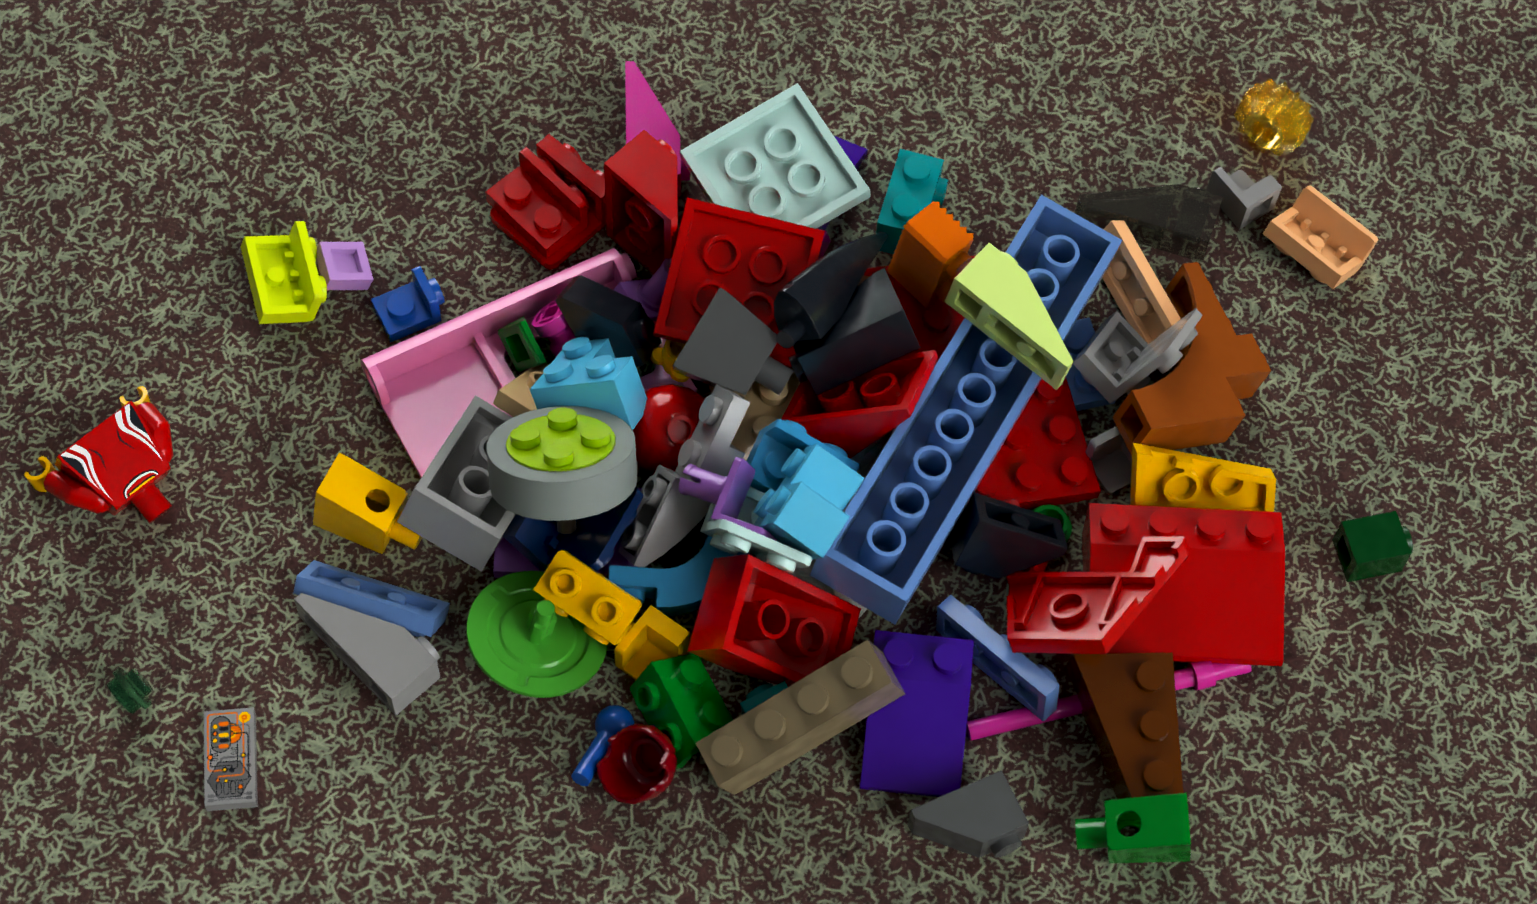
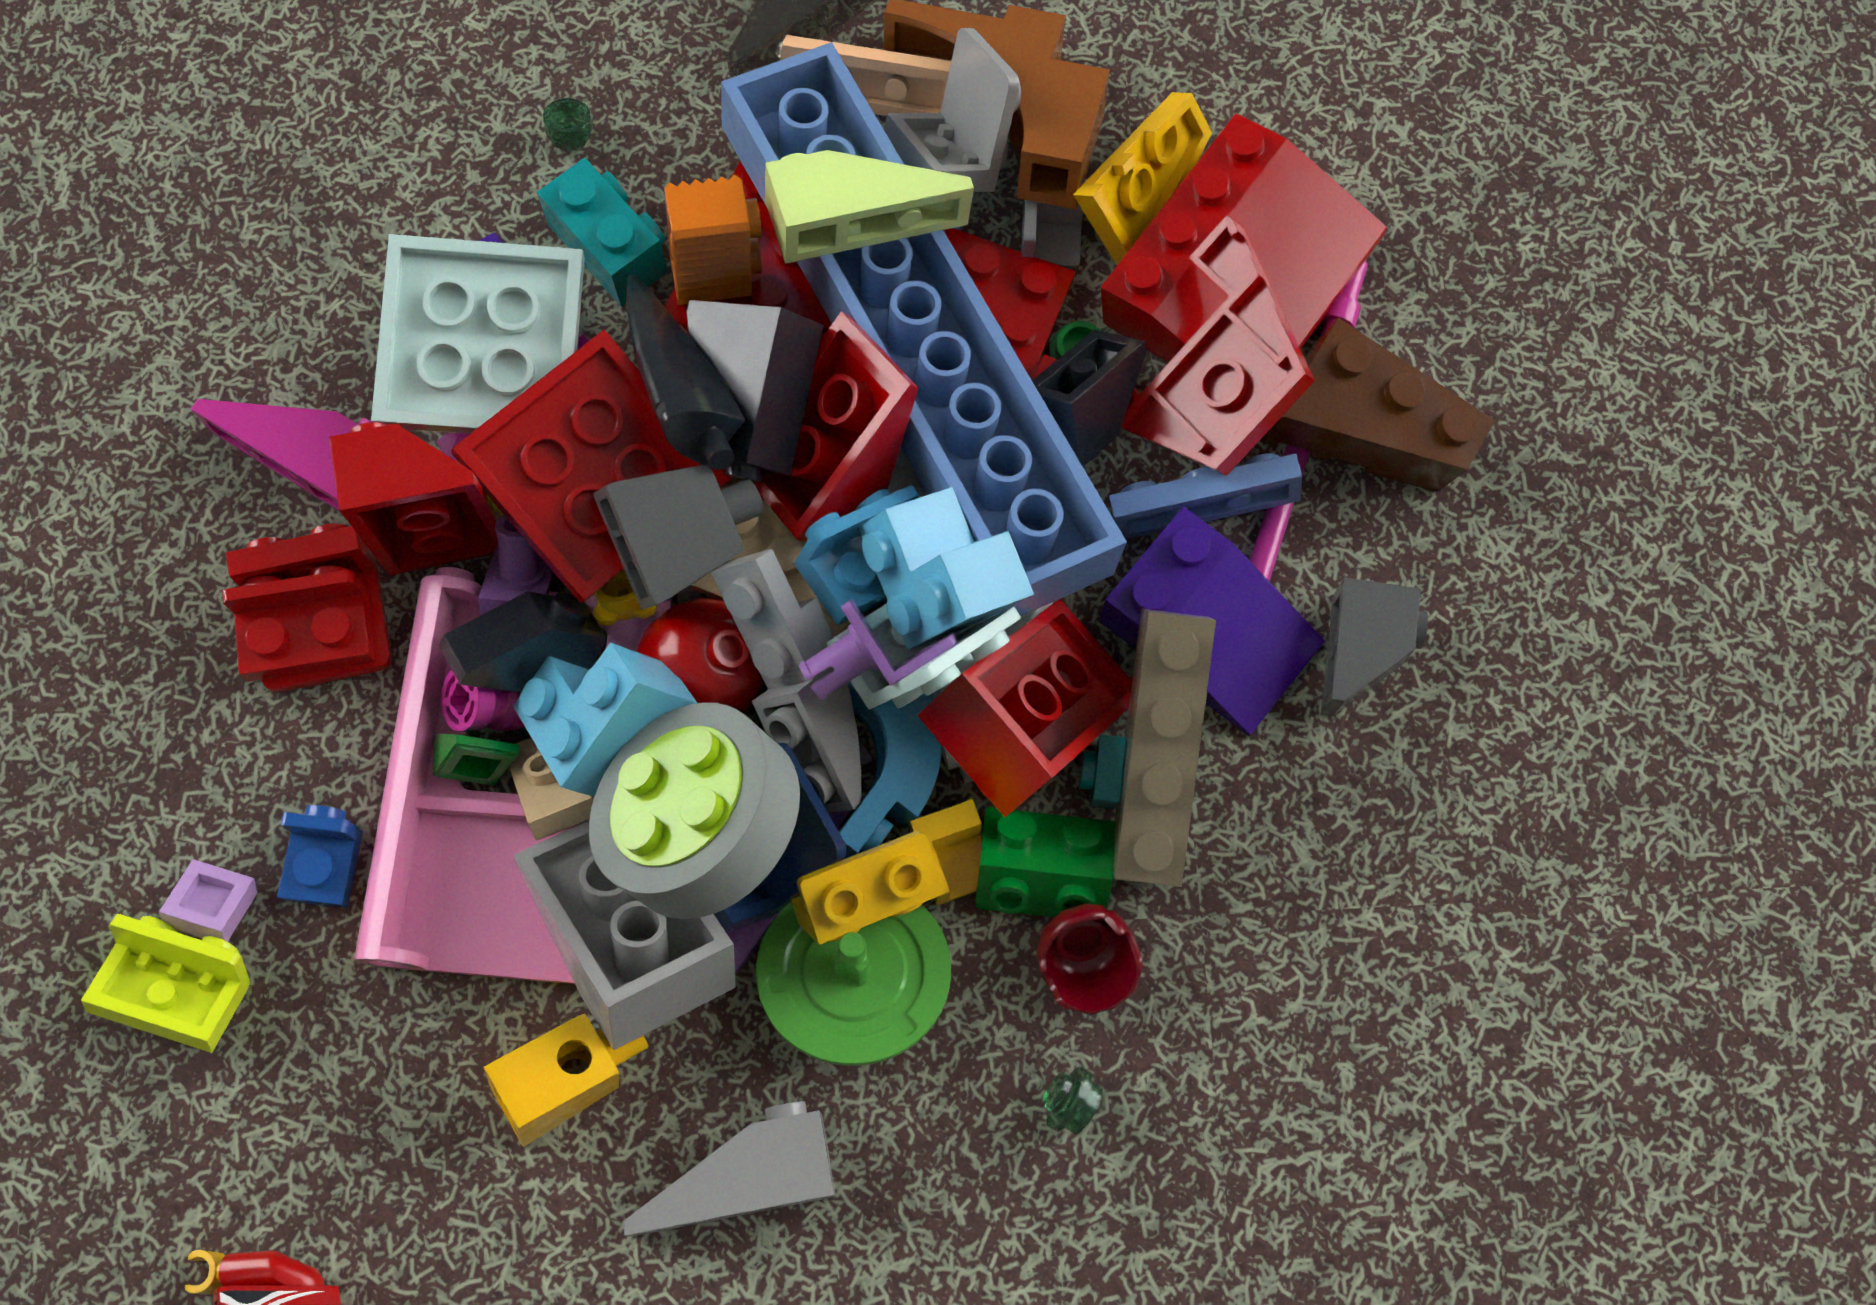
camera: 55 degrees left, 10 degrees up
medium blue plate [293,560,450,637] -> none
blue bar [571,705,634,786] -> none
green torso [1075,793,1191,863] -> none
dark green brick [1332,511,1413,582] -> none
none -> clear green hinge [543,98,592,152]
none -> clear green plate [1042,1066,1103,1134]

